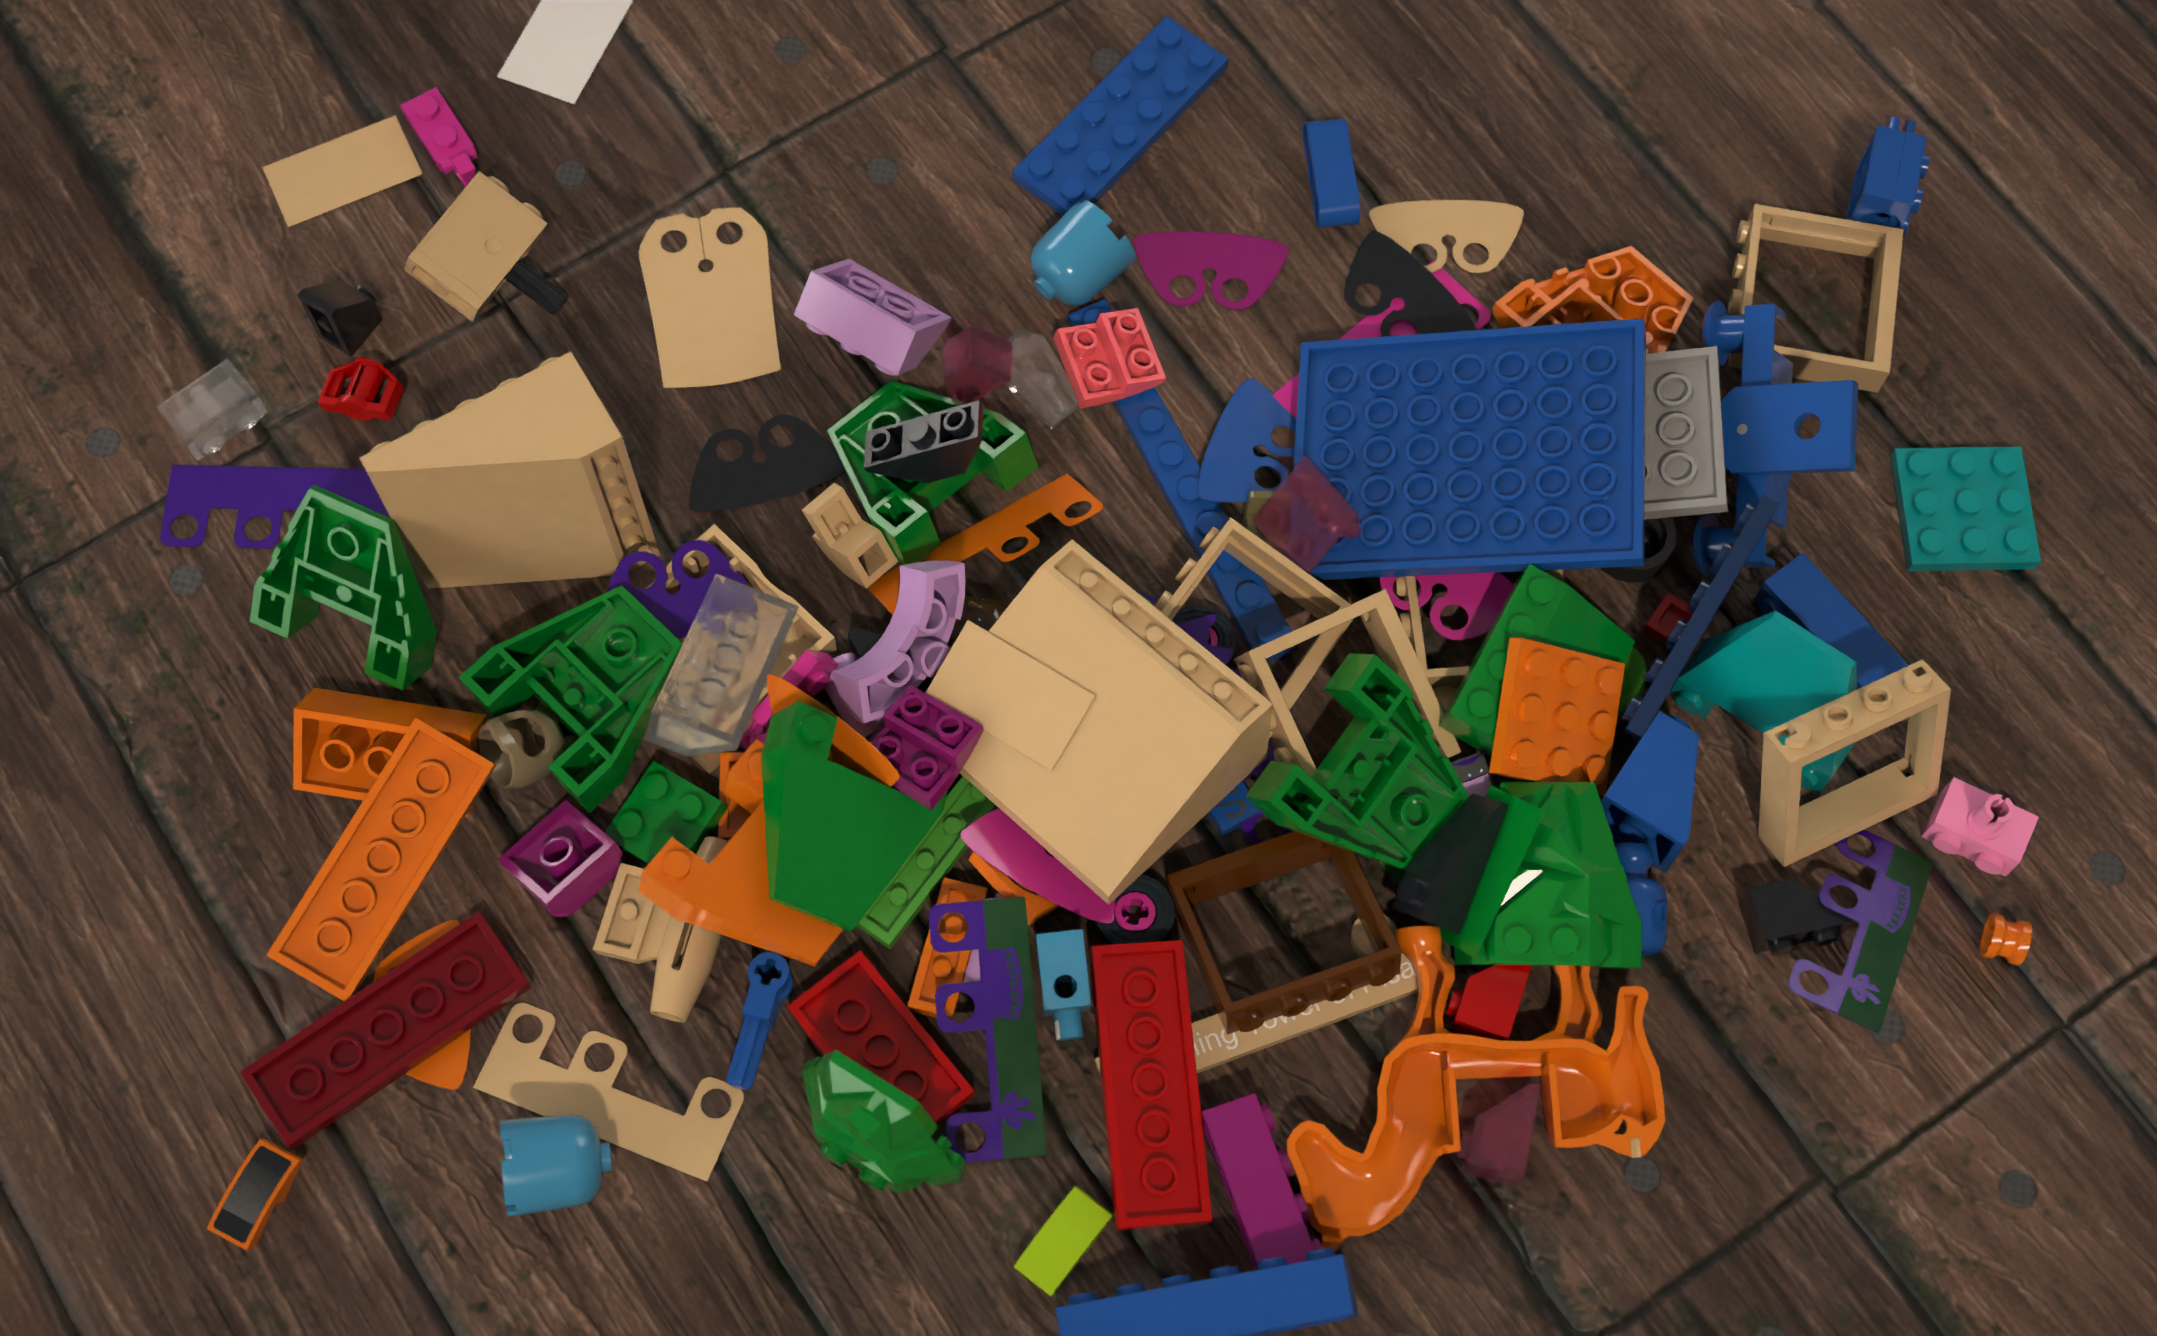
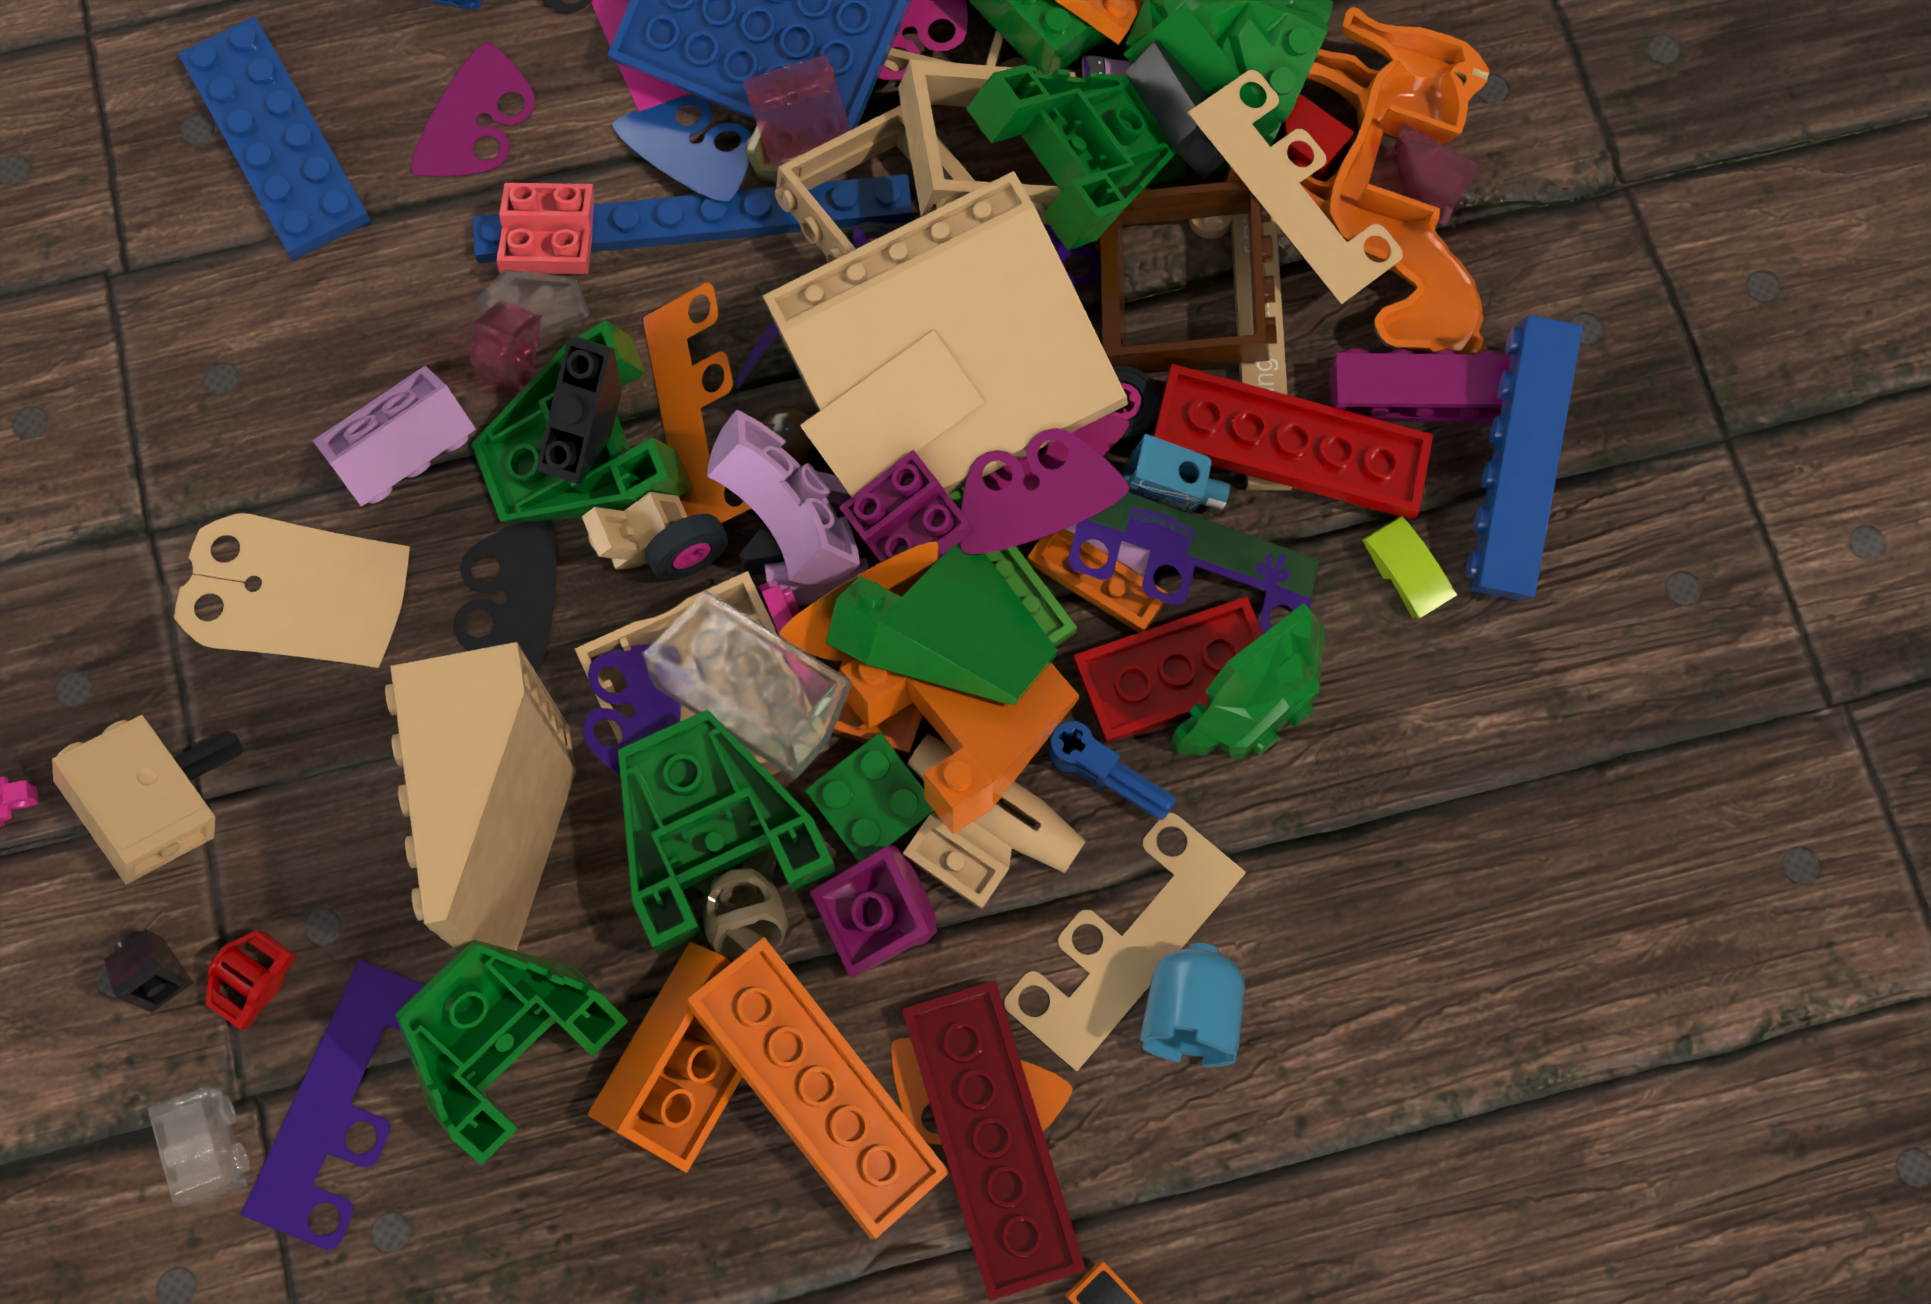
camera: 70 degrees left, 5 degrees up
dark azure cylinder [1030,200,1136,306] -> none
none -> black bush [645,514,728,581]
none -> magenta piece [960,428,1129,554]
none -> tan piece [1188,70,1403,304]

